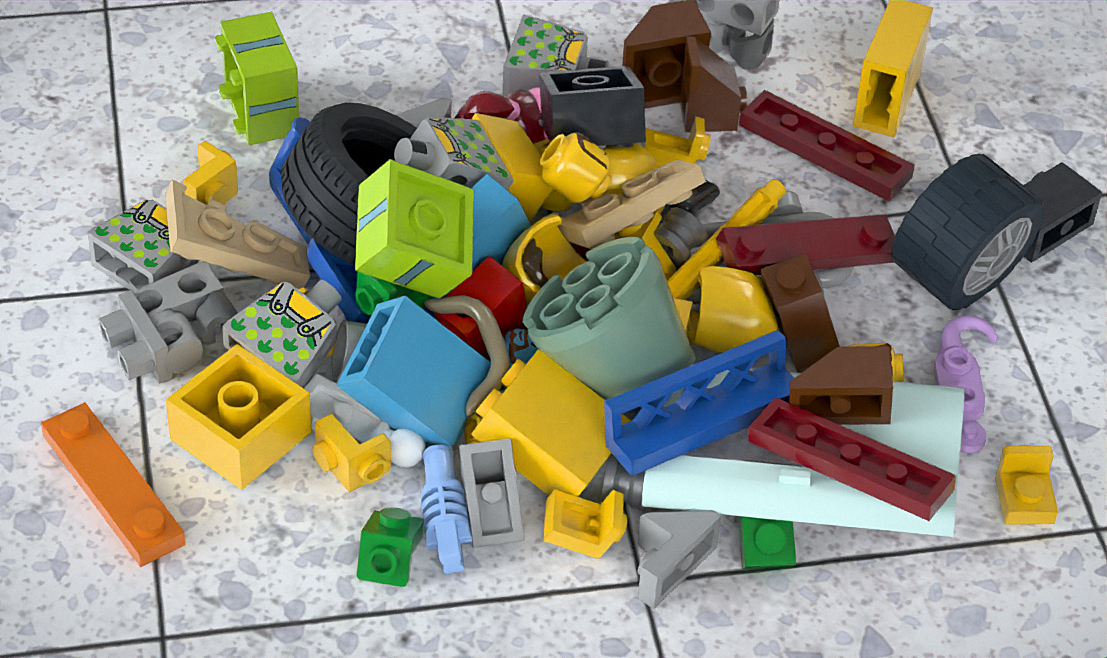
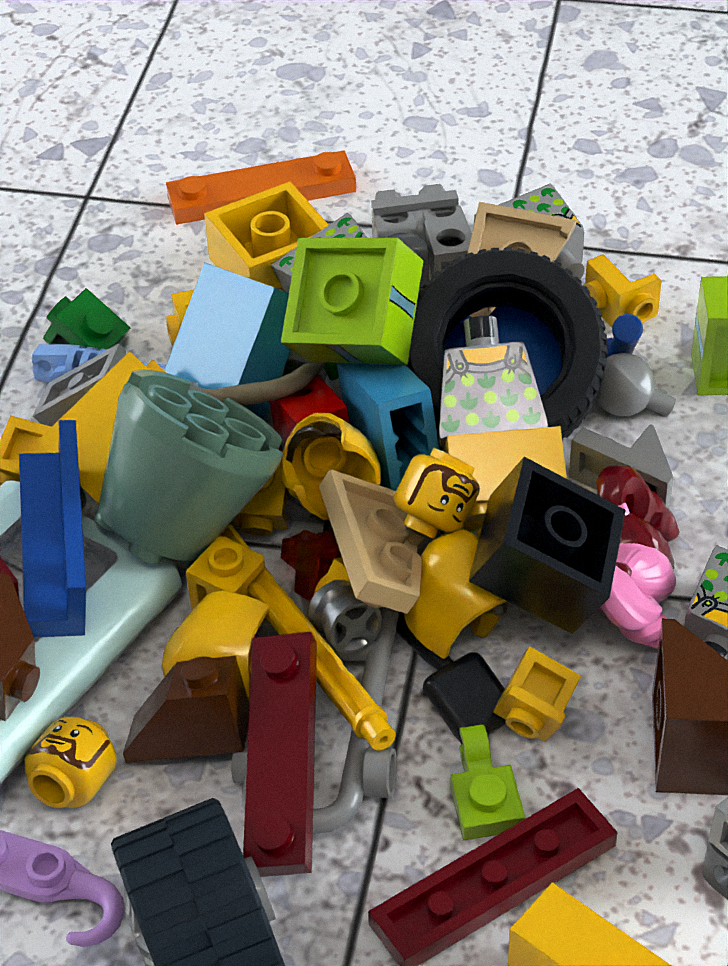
camera: 115 degrees right, 0 degrees up
reddish brown slope [680,36,747,133] -> none
none -> lime plate [450,724,525,841]

